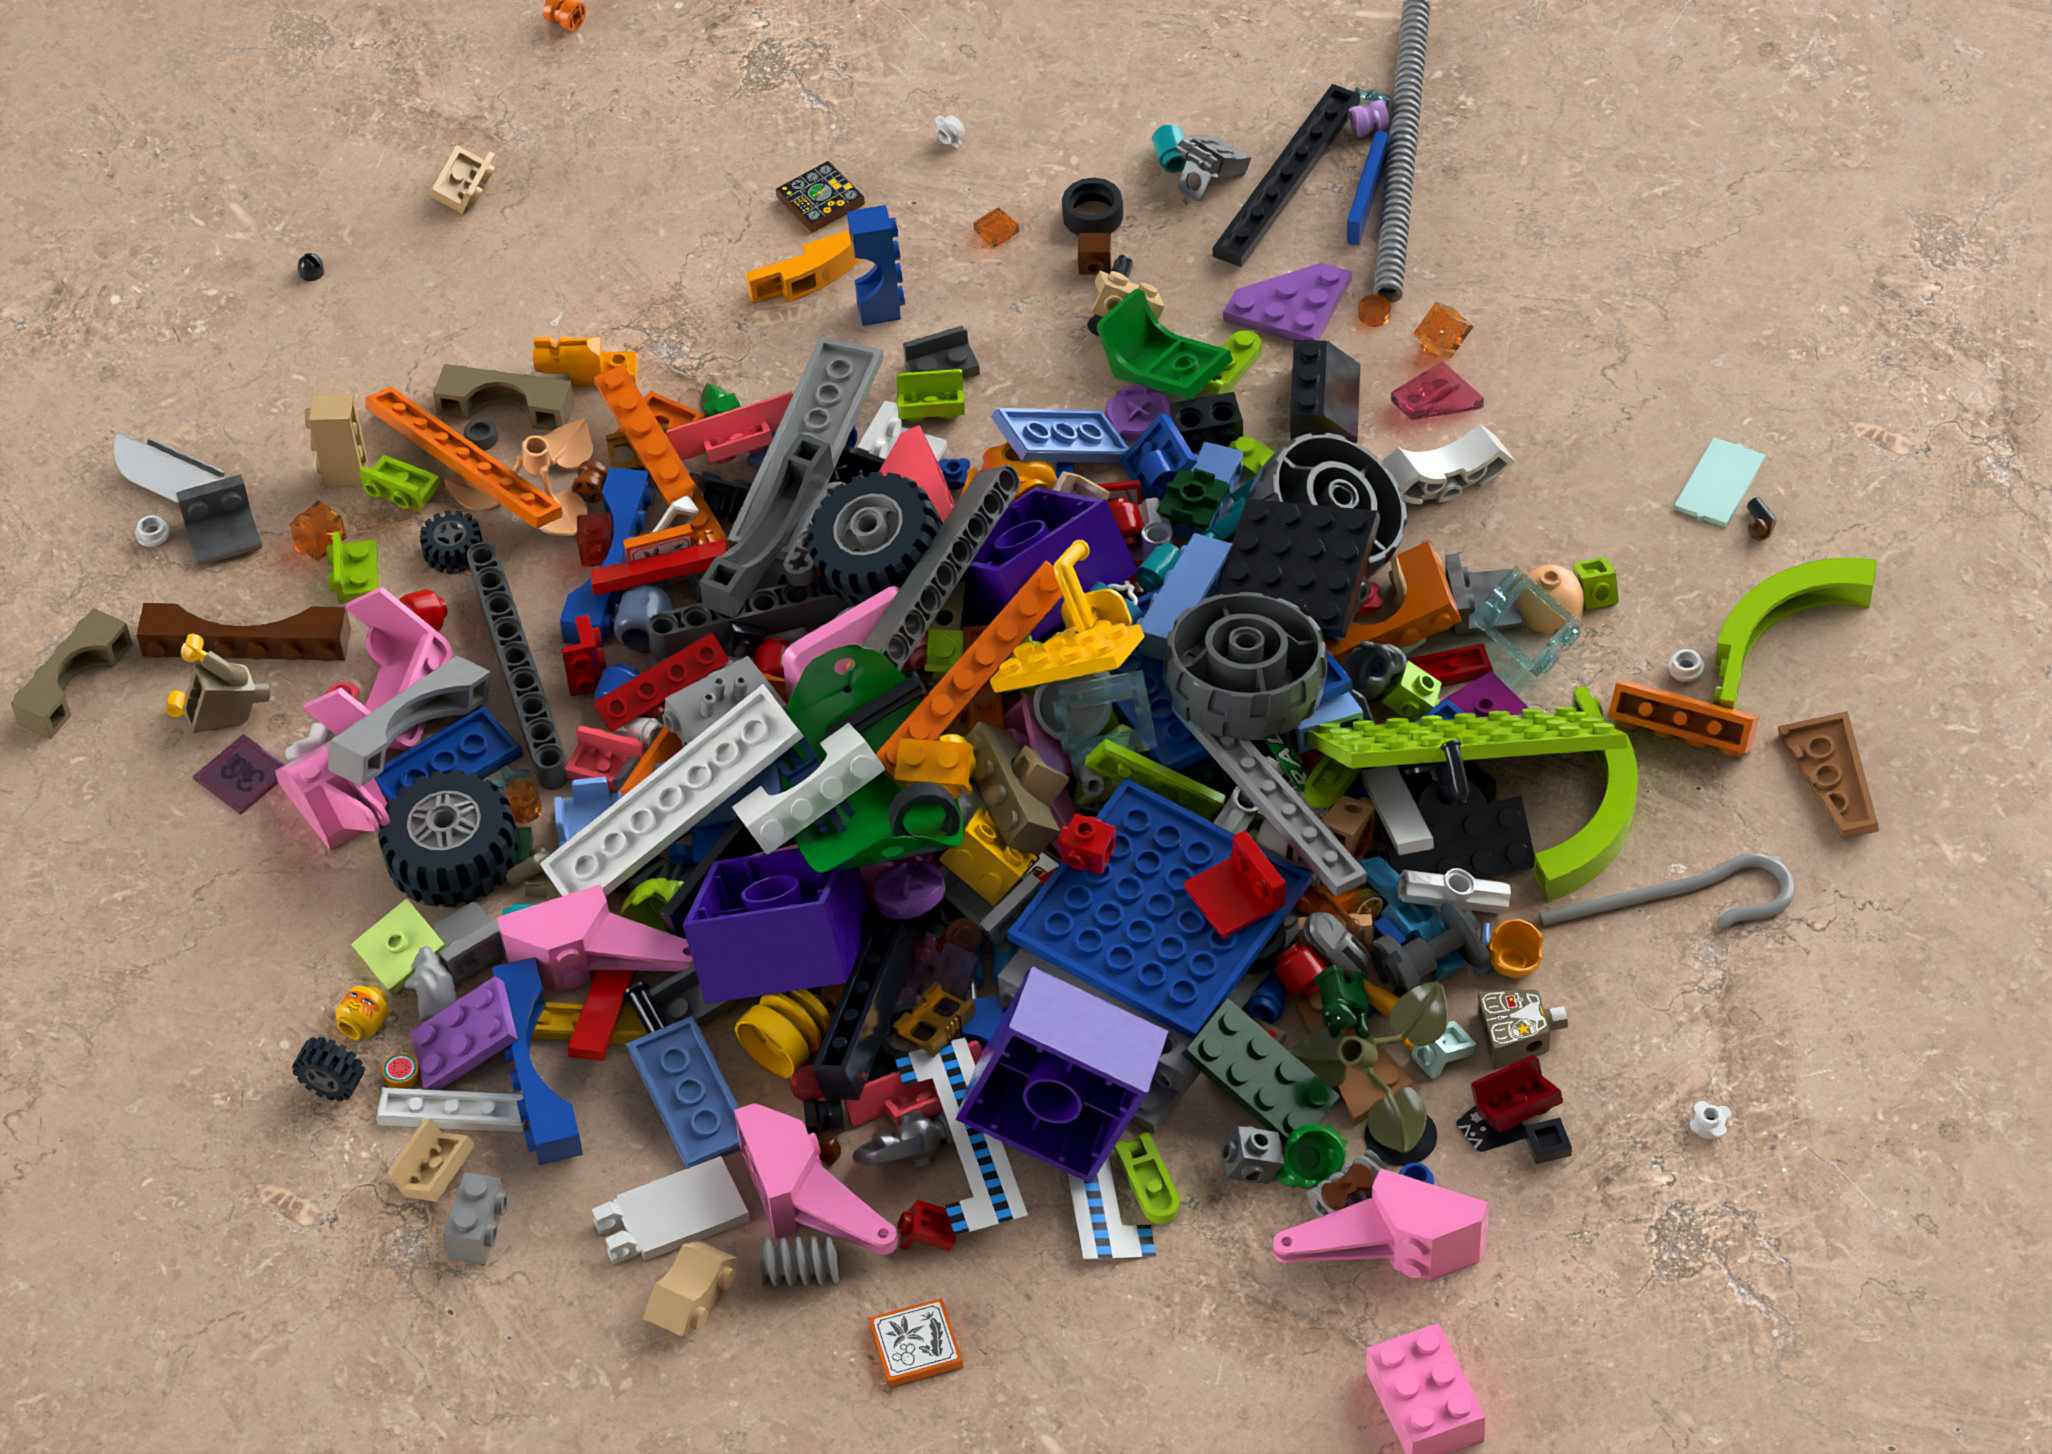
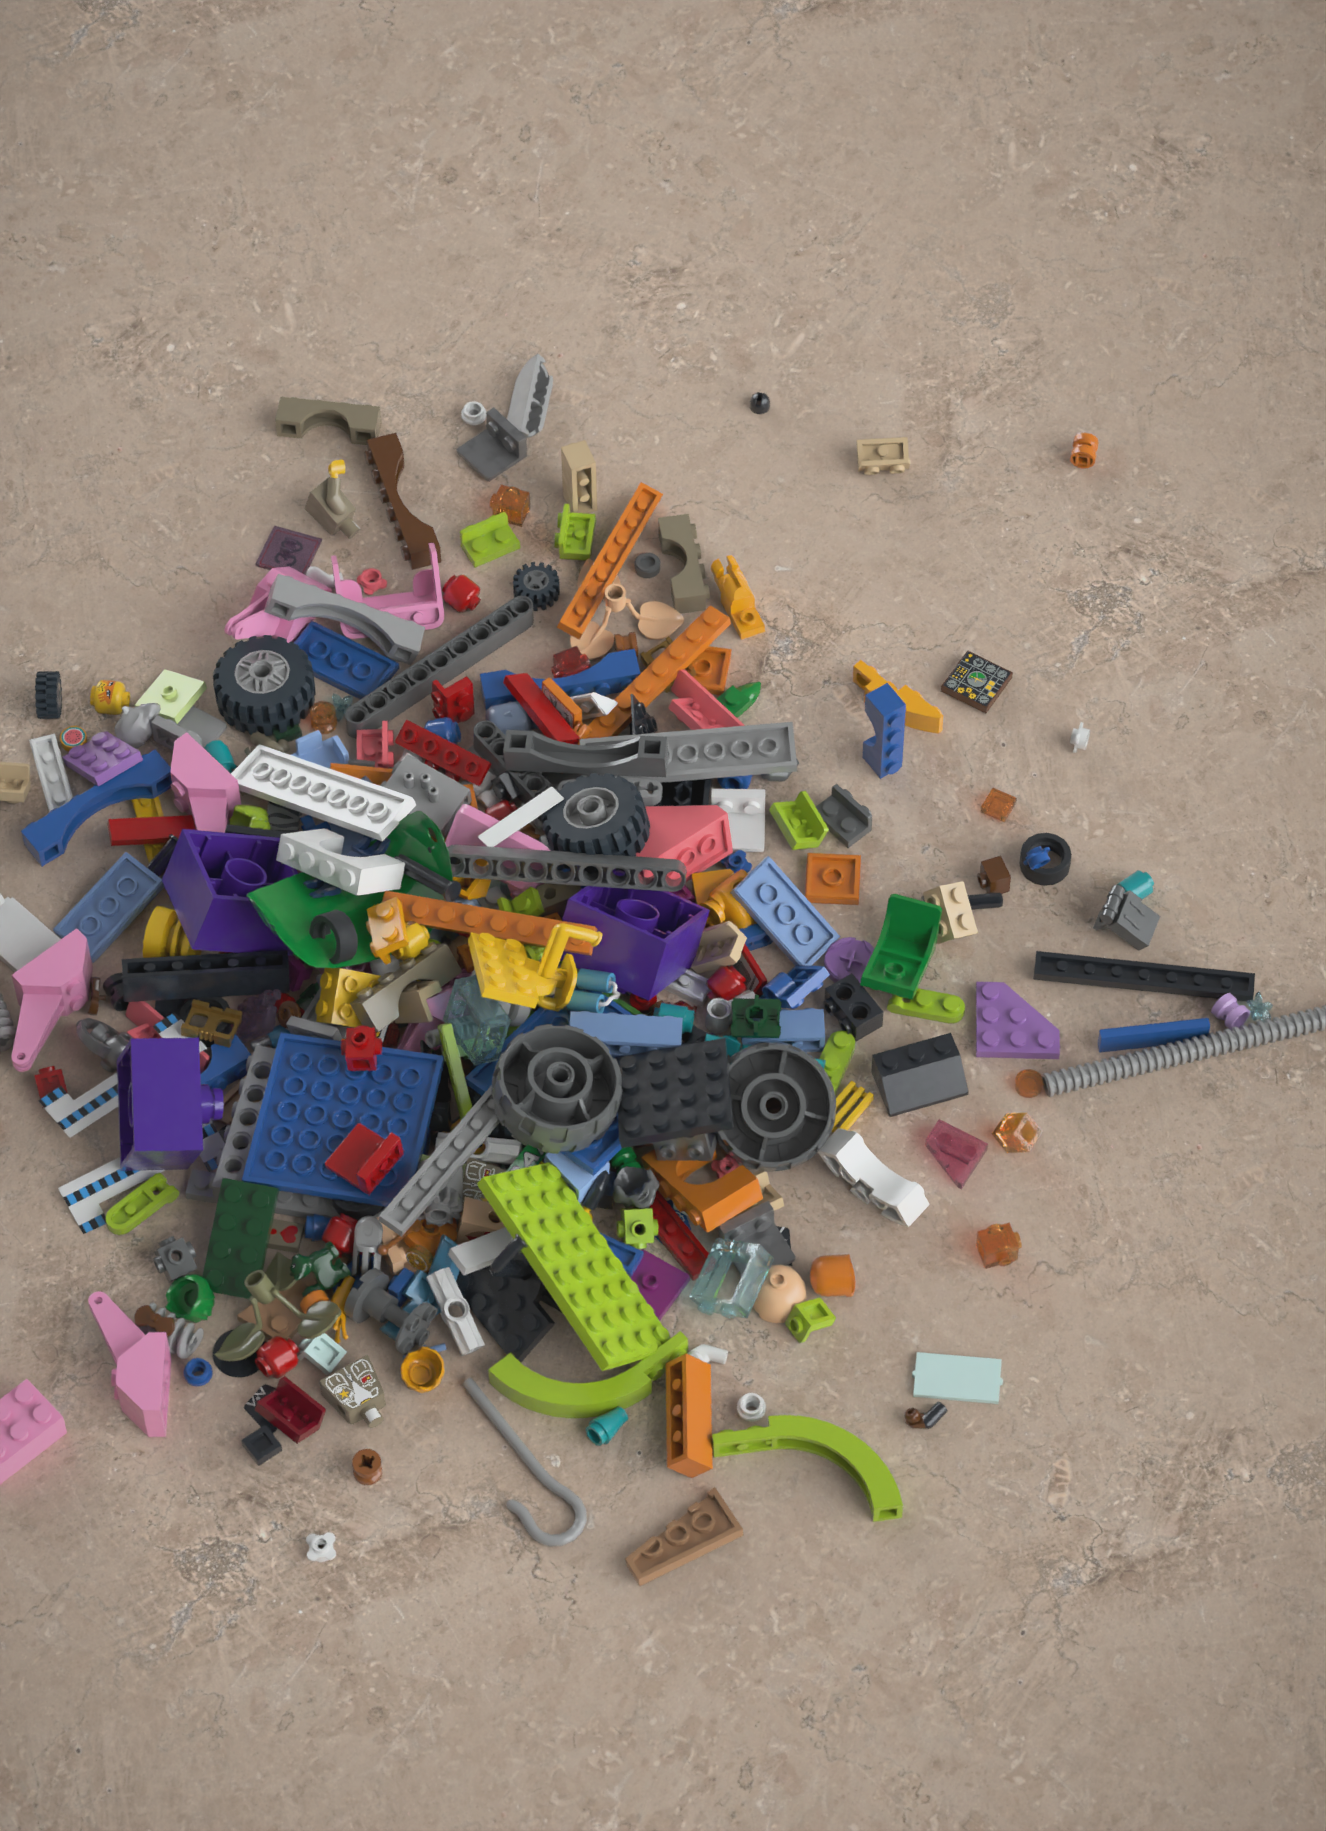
camera: 65 degrees right, 5 degrees up
medium lavender tile [872,861,945,919] -> none
none -> red head [255,1336,299,1379]
none -> orange tile [300,1290,330,1314]
none -> dark orange wheel [352,1449,382,1485]
none -> white sticker [478,787,564,847]
none -> teal cone [586,1406,628,1446]
none -> white arm [687,1344,728,1364]
none -> orange tile [805,853,861,905]
none -> orange helmet [810,1254,855,1297]
none -> clear orange brick [976,1222,1022,1269]
none -> blue plate [1023,846,1051,870]

